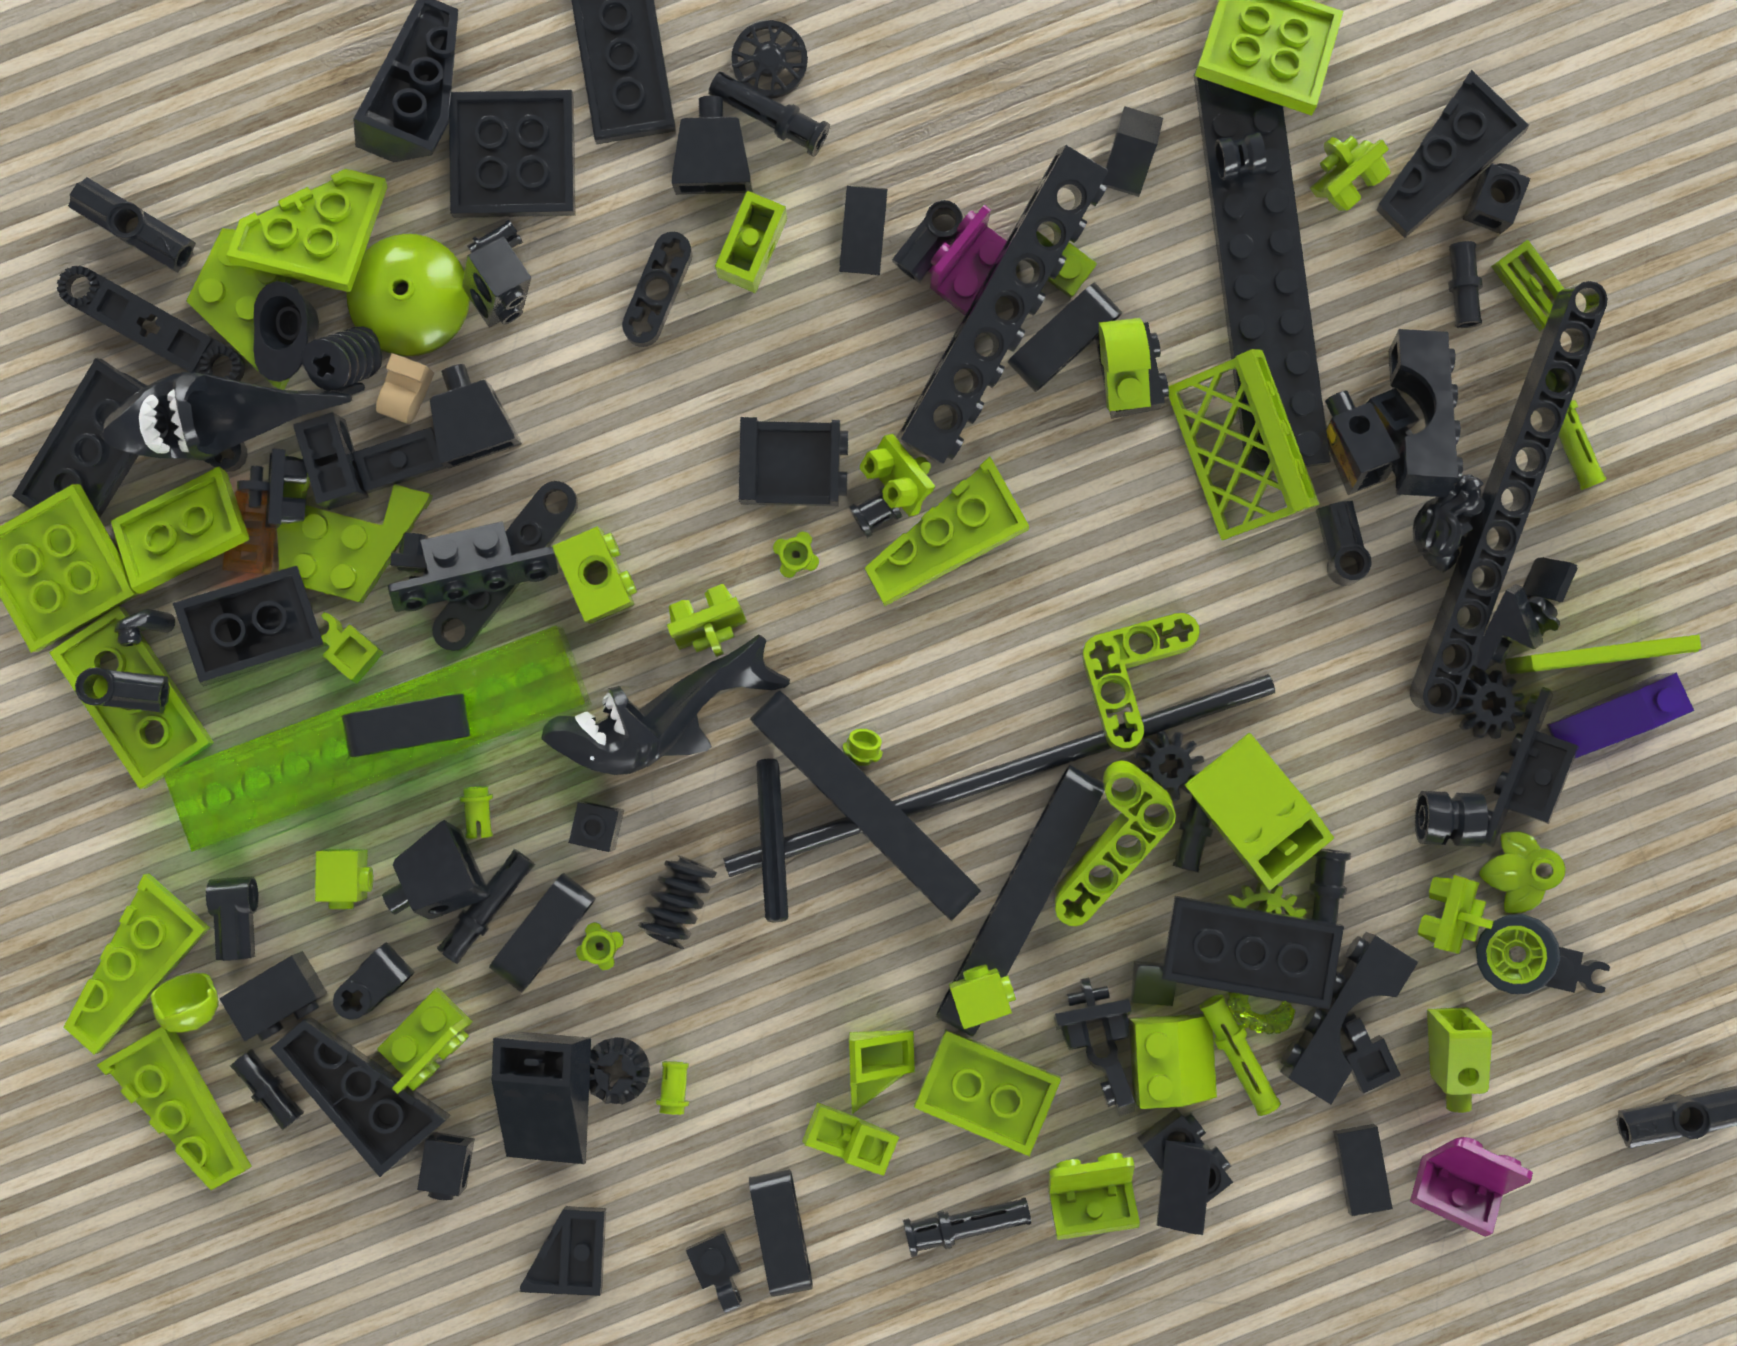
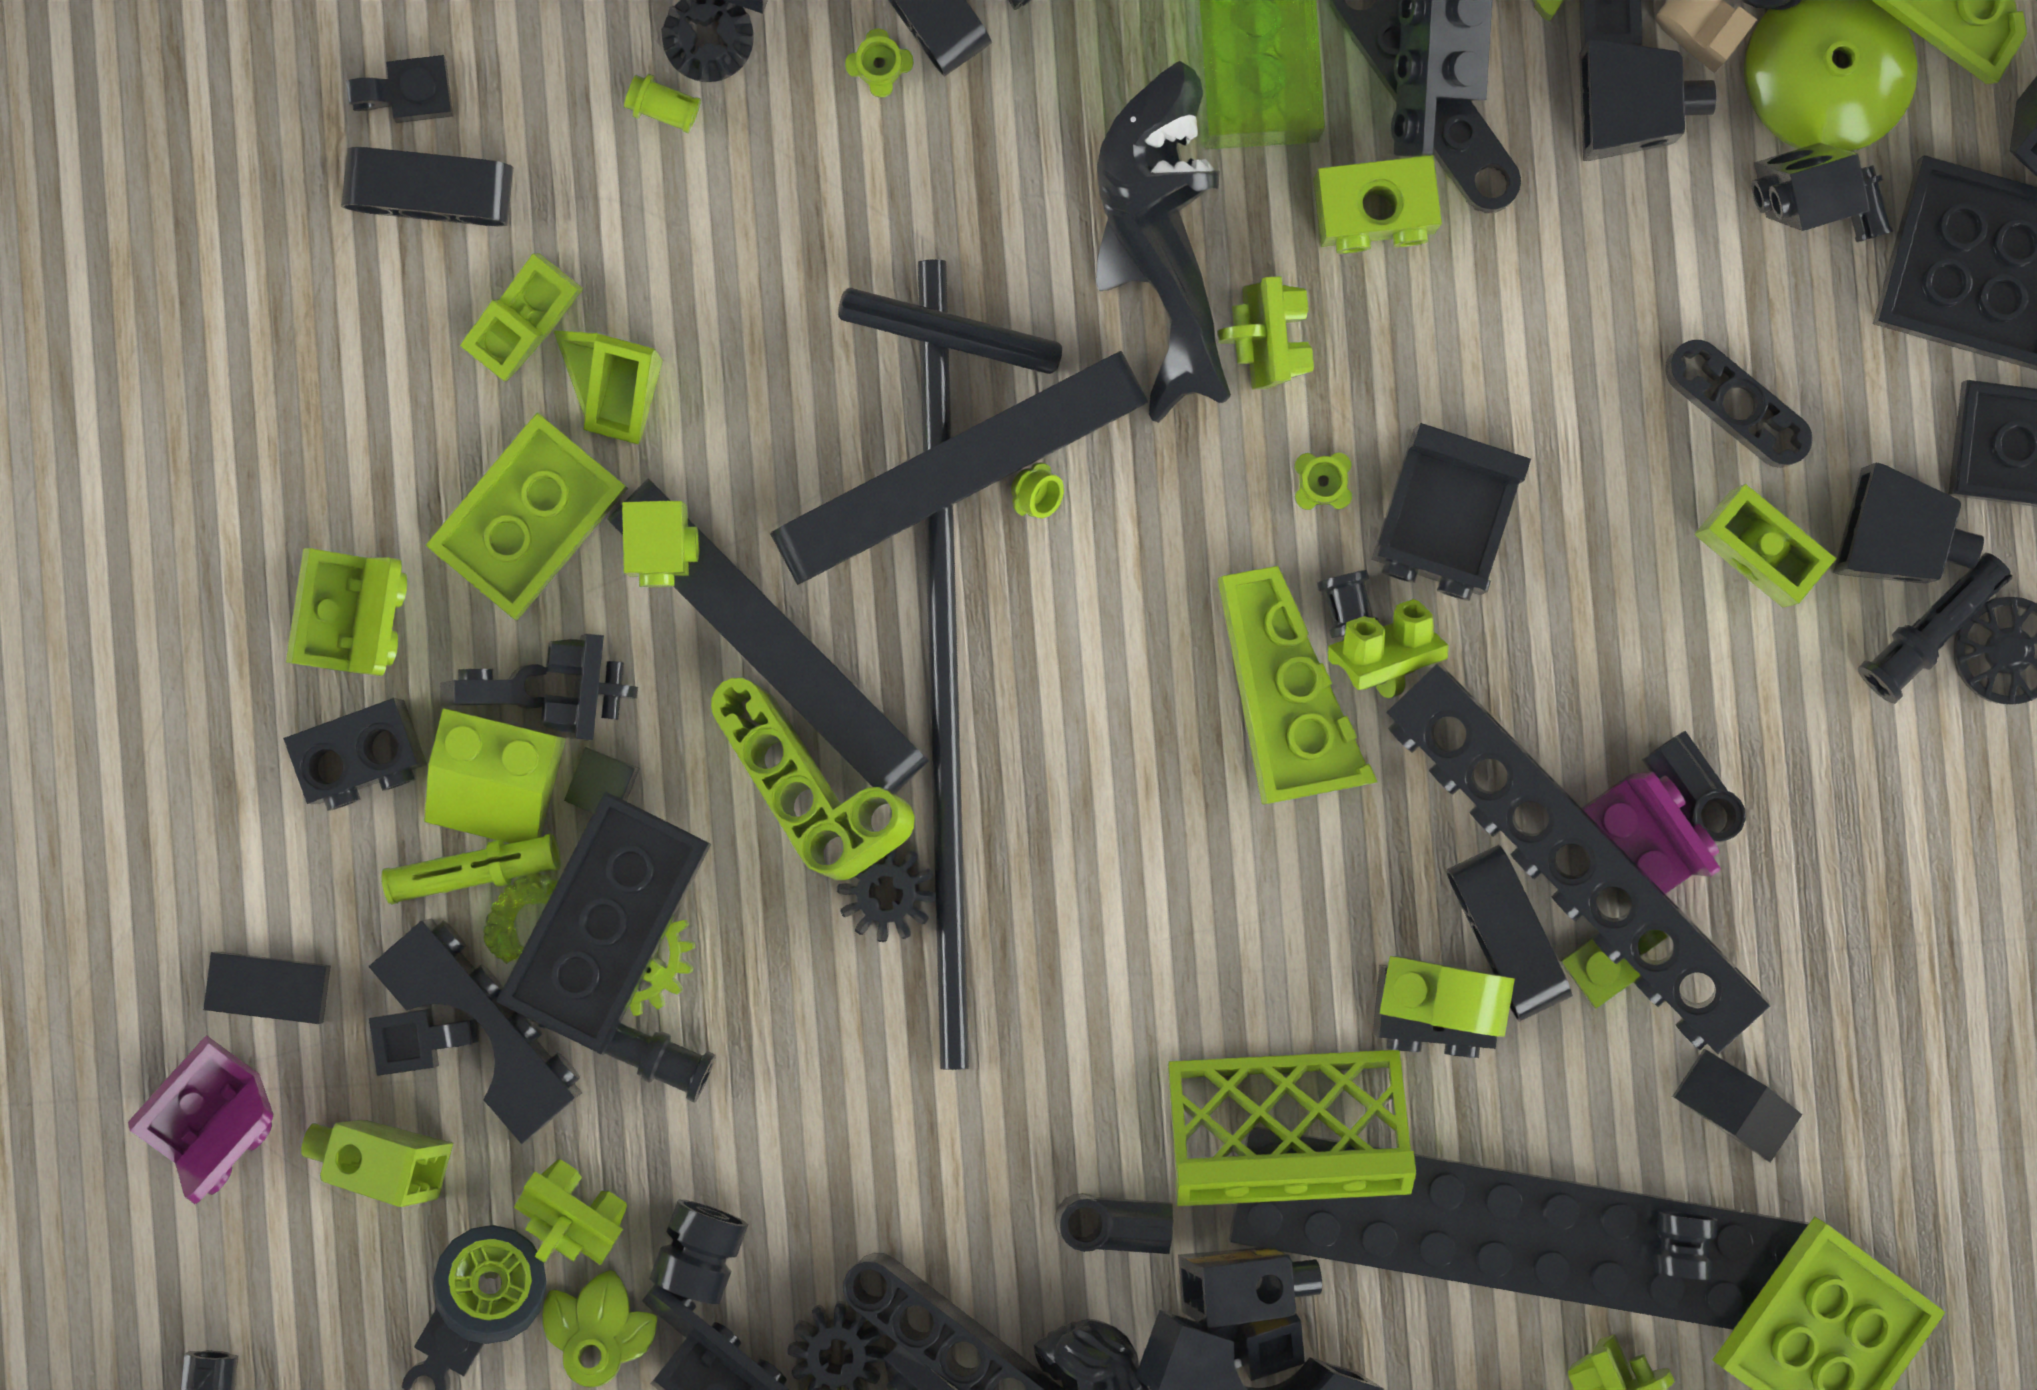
camera: 105 degrees right, 0 degrees up
black brick [568,801,624,852] -> none
black piece [638,855,717,949] -> none
black slope [839,185,888,275] -> none
black pin [903,1197,1032,1257] -> none
lime beam [1082,613,1200,752] -> none
black slope [1156,1140,1212,1235] -> none
black pin [1173,796,1213,873] -> none
lime slope [1184,733,1335,891] -> none

